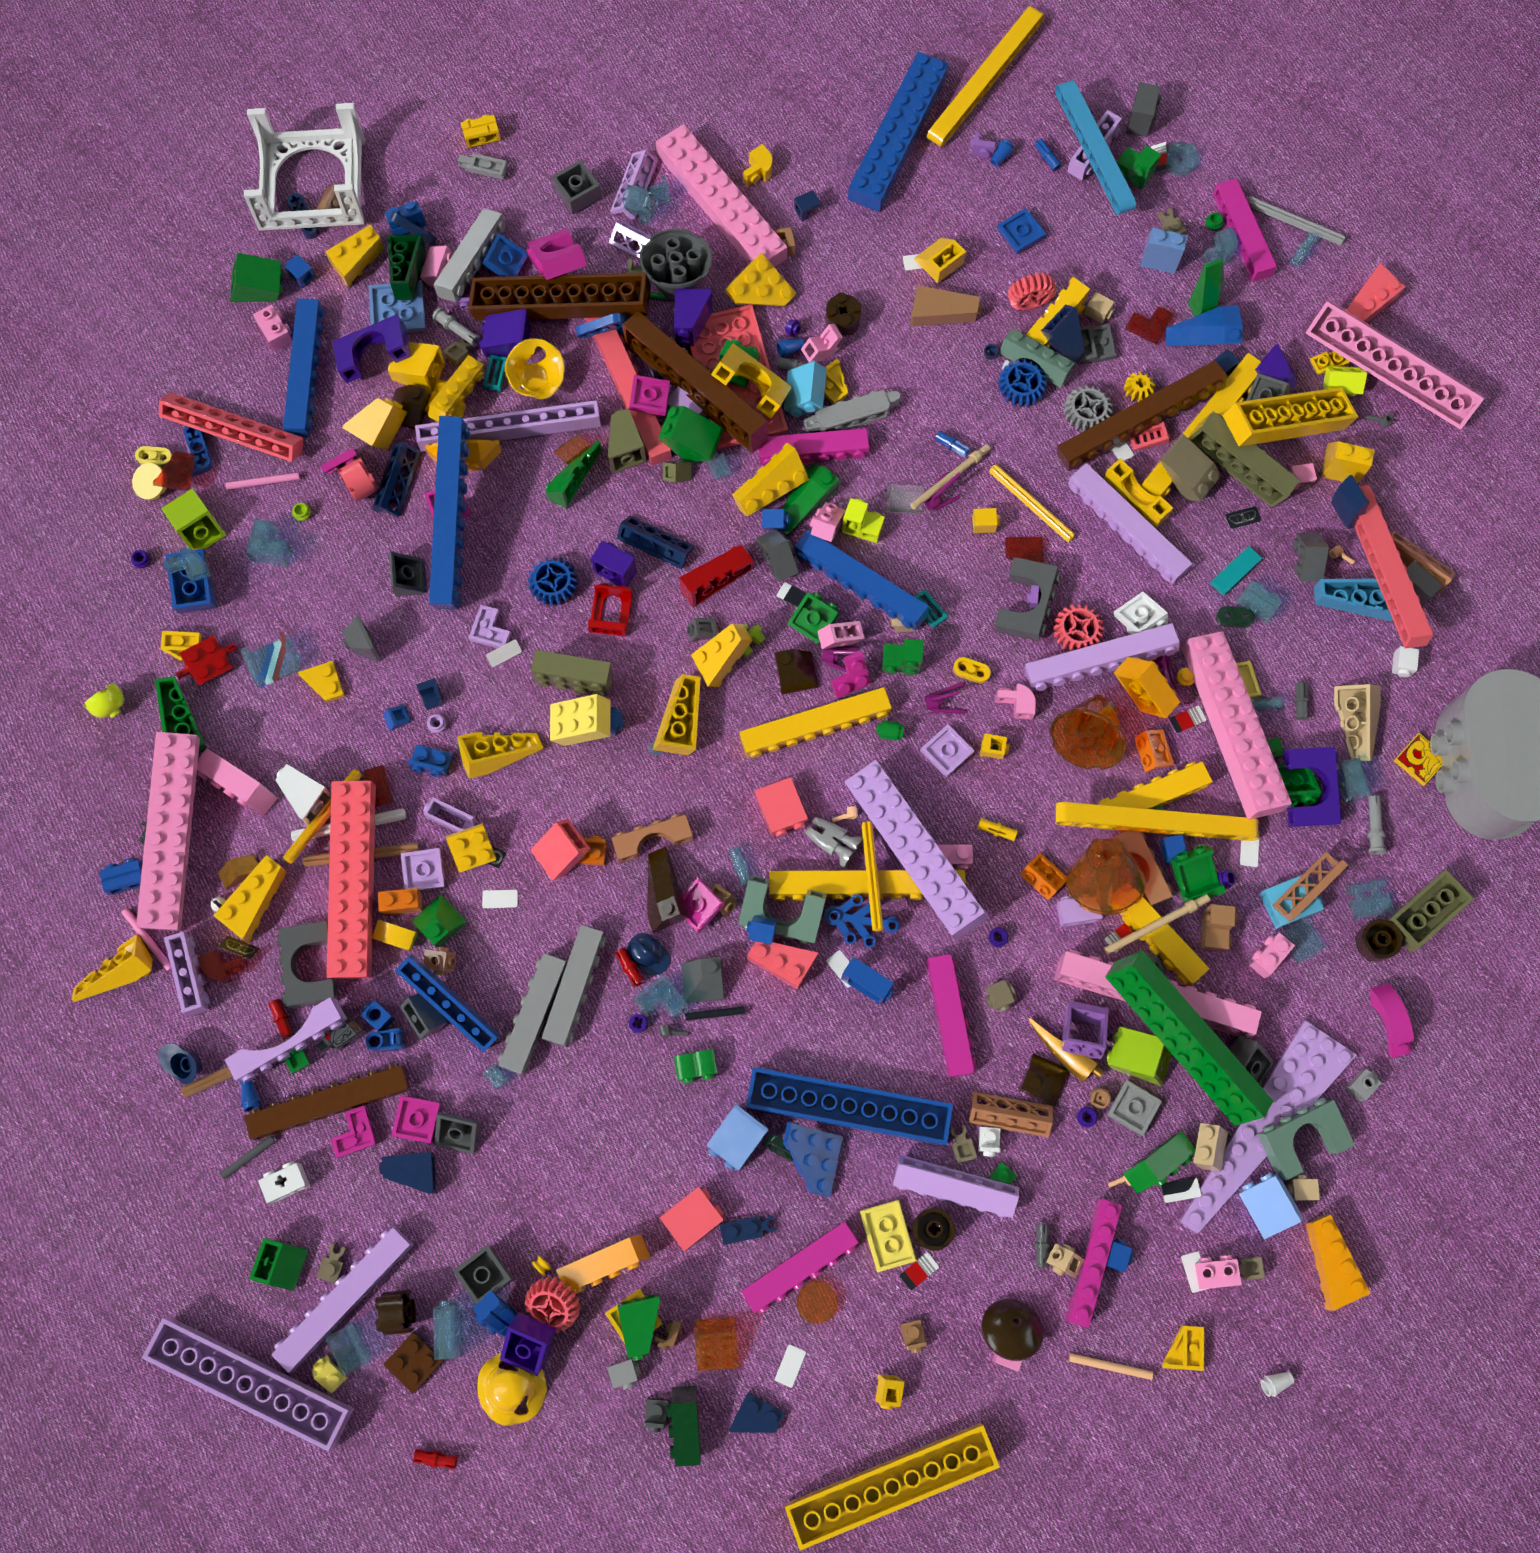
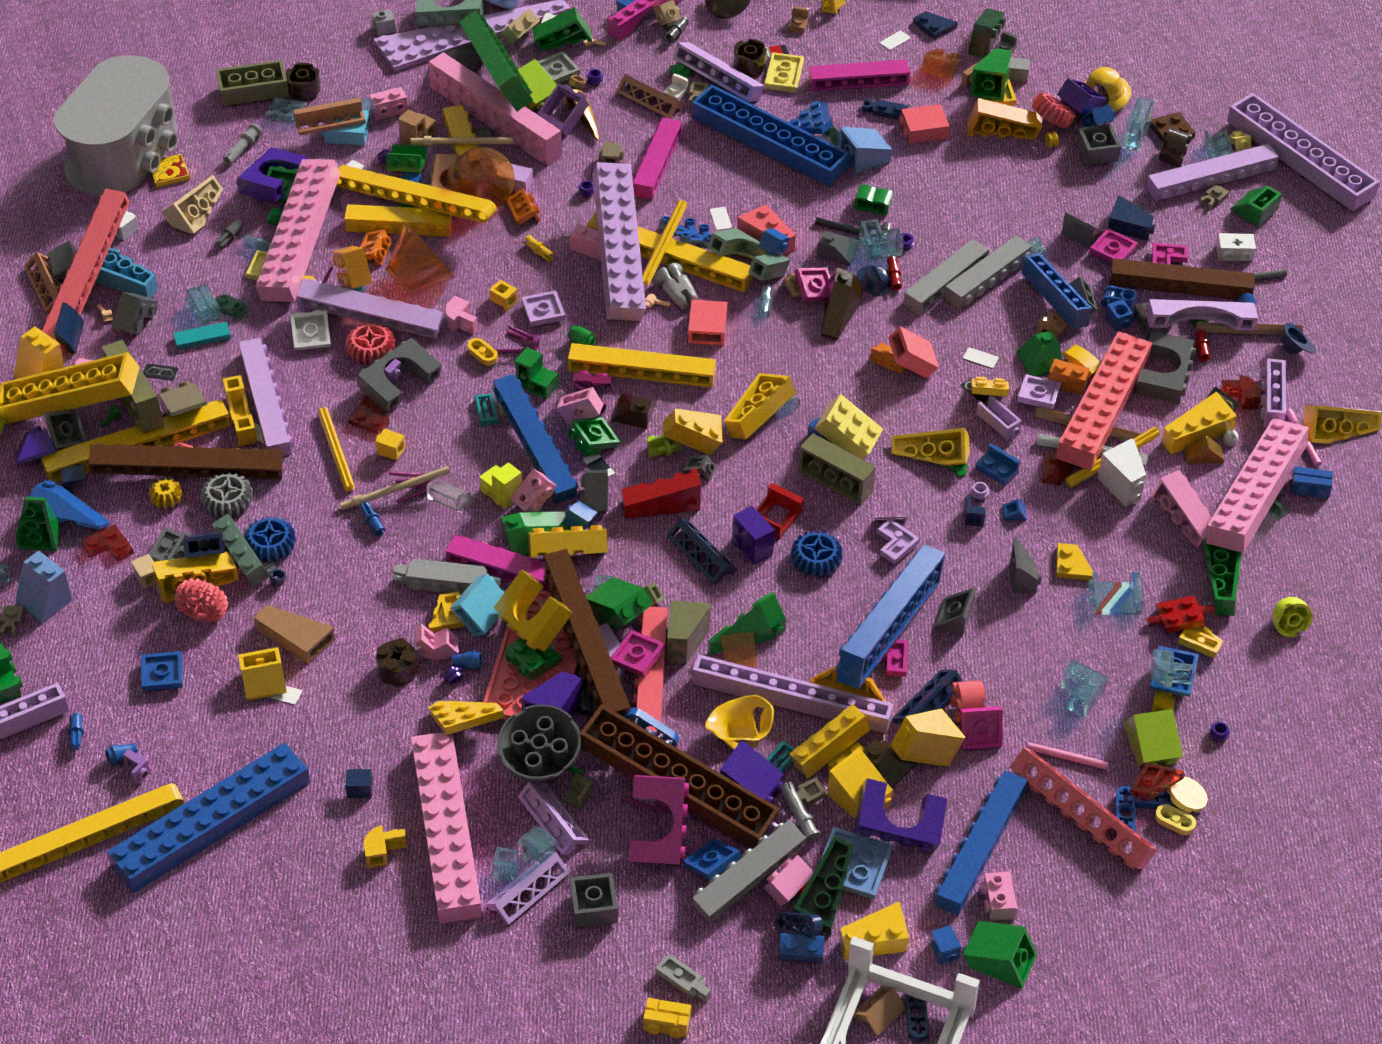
camera: 155 degrees left, 25 degrees down
lime plate [292,503,311,521] -> none
red pin [413,1448,458,1470] -> none
nougat arch [611,814,693,864] -> none
medium nougat bracket [774,227,795,256] -> none
dark grey pin [777,357,807,370] -> none
clear orange tile [796,1281,837,1324] -> none
blue window [841,957,894,1005] -> none
dark brown slope [1017,1054,1069,1107] -> none
dark azure beam [1055,80,1136,215] -> none
sticker [1169,706,1206,733] -> none
clear light blue brick [1337,758,1371,803] -> none
dark pink arch [1370,983,1414,1058] -> none

